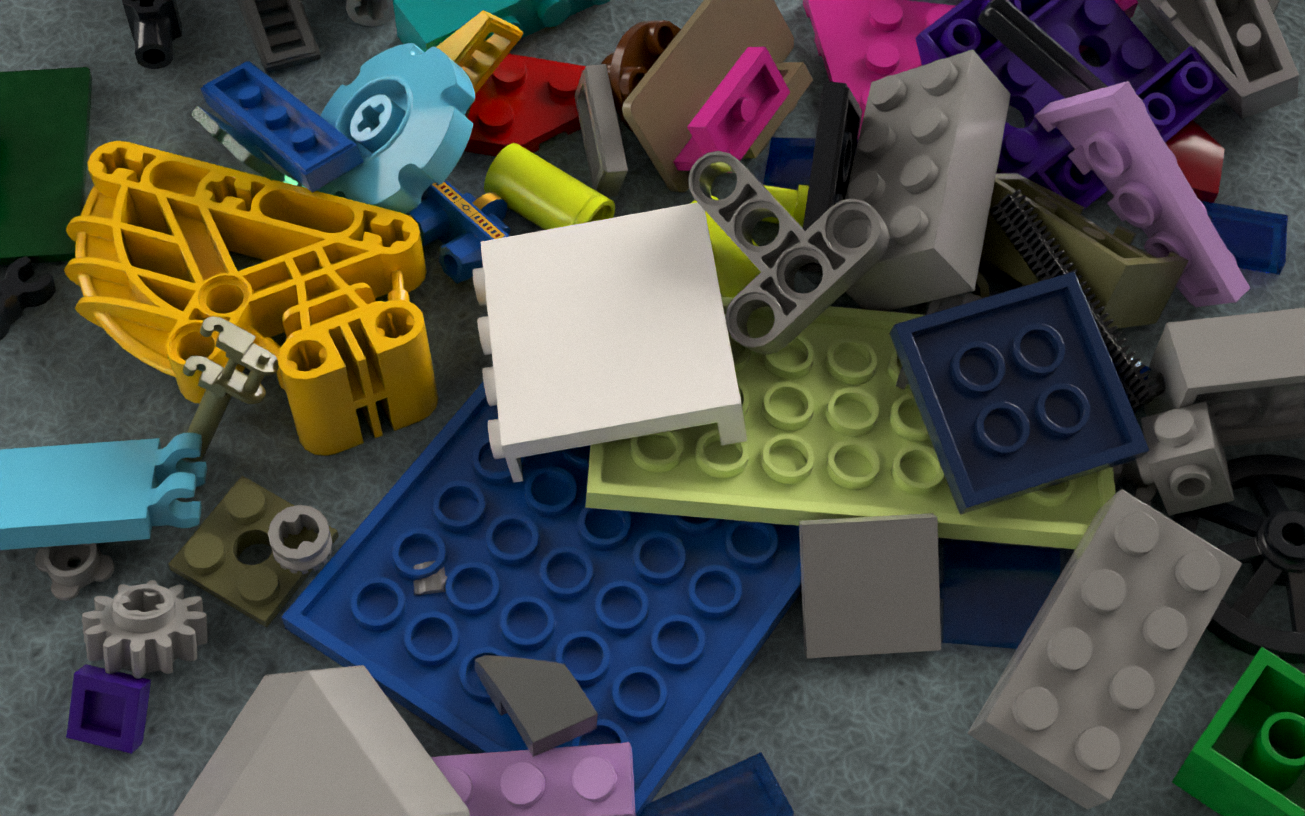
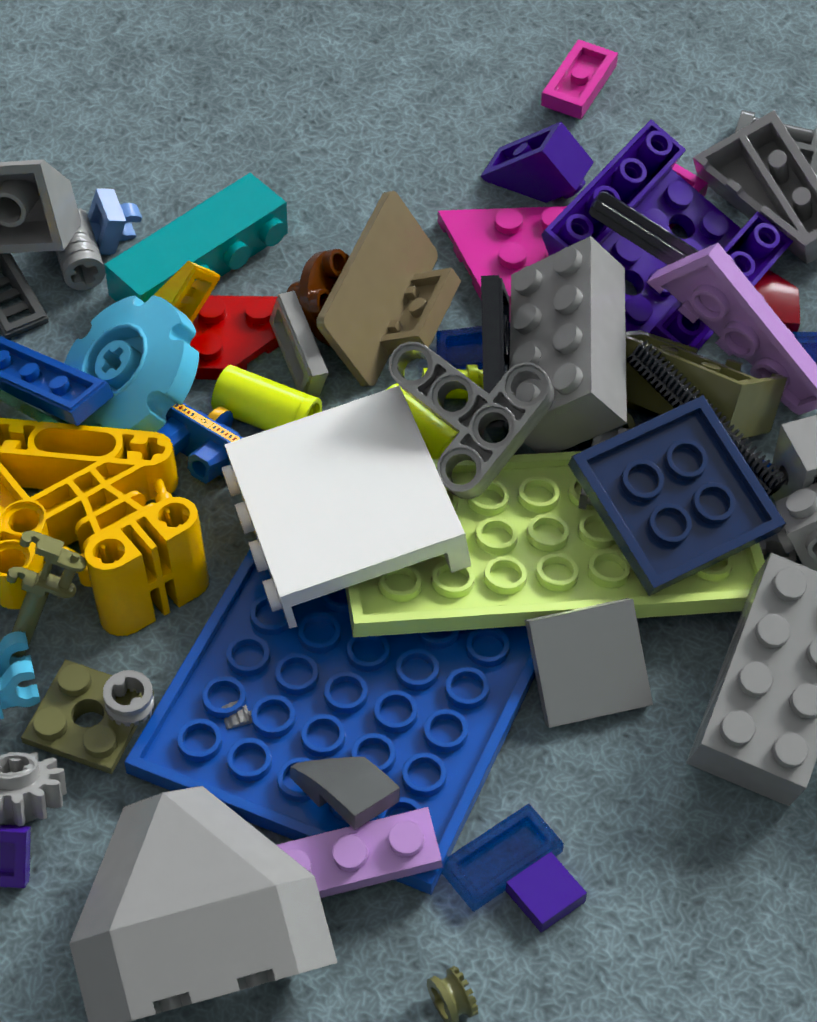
camera: 10 degrees left, 5 degrees down
dark pink panel [673,47,790,173] -> none
clear blue piece [939,540,1060,649] -> none

